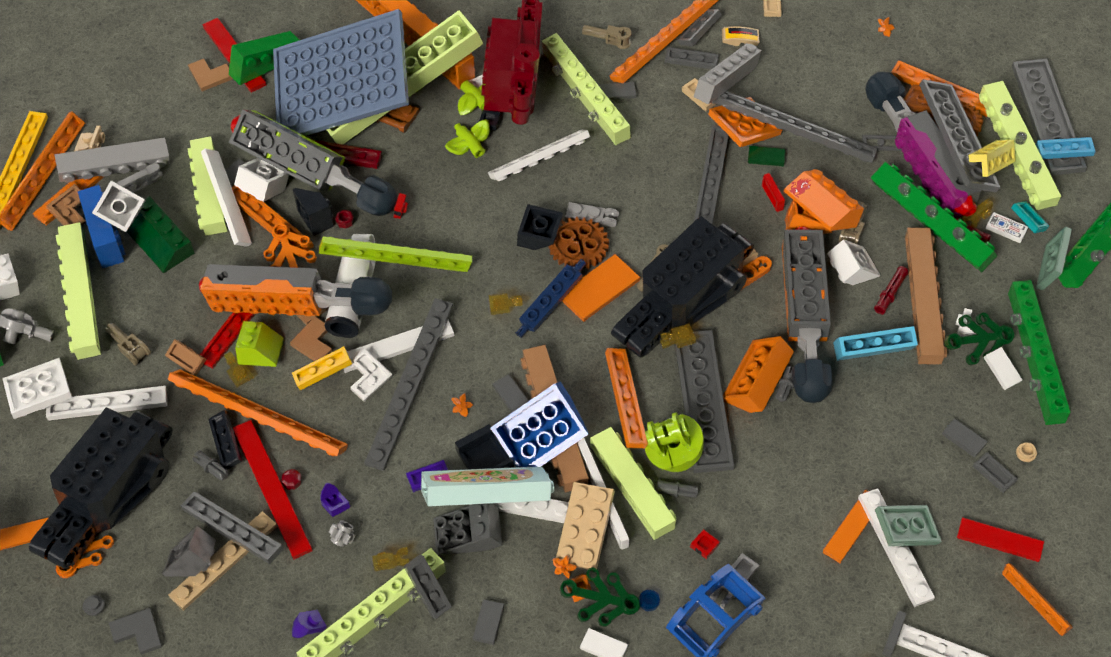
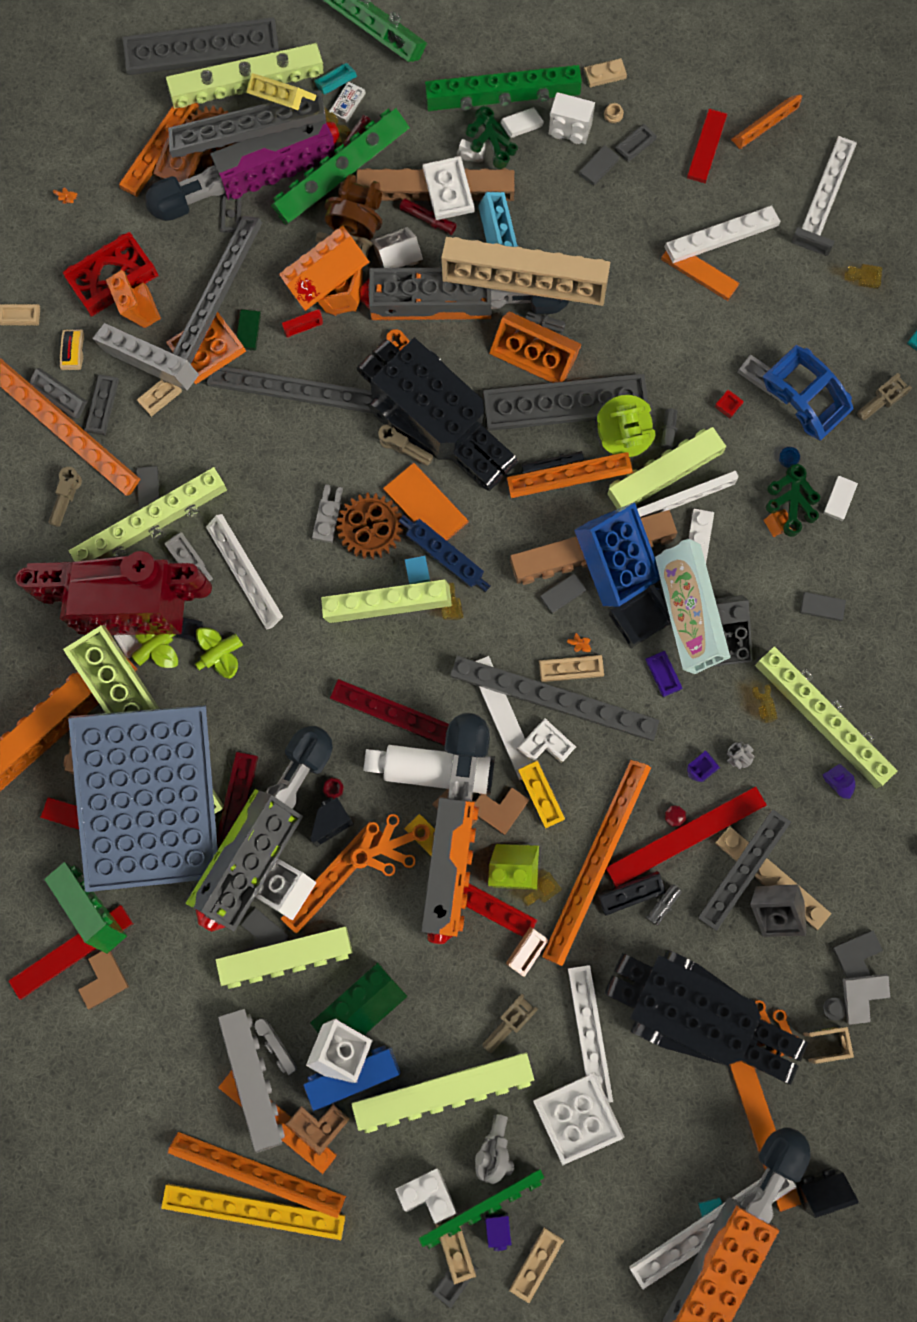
camera: 90 degrees left, 20 degrees up
tan bracket [74,126,105,151] -> none
white tile [201,149,252,247] -> none
lime plate [319,237,472,272] -> none
red plate [393,193,408,219] -> none
dark grey plate [403,554,452,619] -> none
black slope [517,204,563,250] -> none
orange plant [553,555,577,579] -> none
tan plate [556,482,615,569] -> none
clear yellow plate [660,324,696,349] -> none
sand green tile [875,505,942,546] -> none
dark azure plate [1036,137,1095,159] -> none
sand green tile [1036,227,1072,290] -> none
none -> red fence [62,232,159,317]
none -> orange panel [106,270,161,328]
none -> light grey hinge [164,532,213,581]
none -> yellowish green brick [321,580,452,623]
none -> reddish brown piece [325,174,382,240]
none -> dark red plate [330,679,449,746]
none -> dark azure brick [405,556,430,585]
none -> white tile [422,156,475,220]
none -> tan brick [442,237,610,306]
none -> black pin [522,451,584,474]
none -> tan tile [539,655,604,682]
none -> white brick [549,93,595,144]
none -> tan plate [584,58,627,87]
none -> tan piece [803,1026,854,1064]
none -> light grey tile [843,974,890,1025]

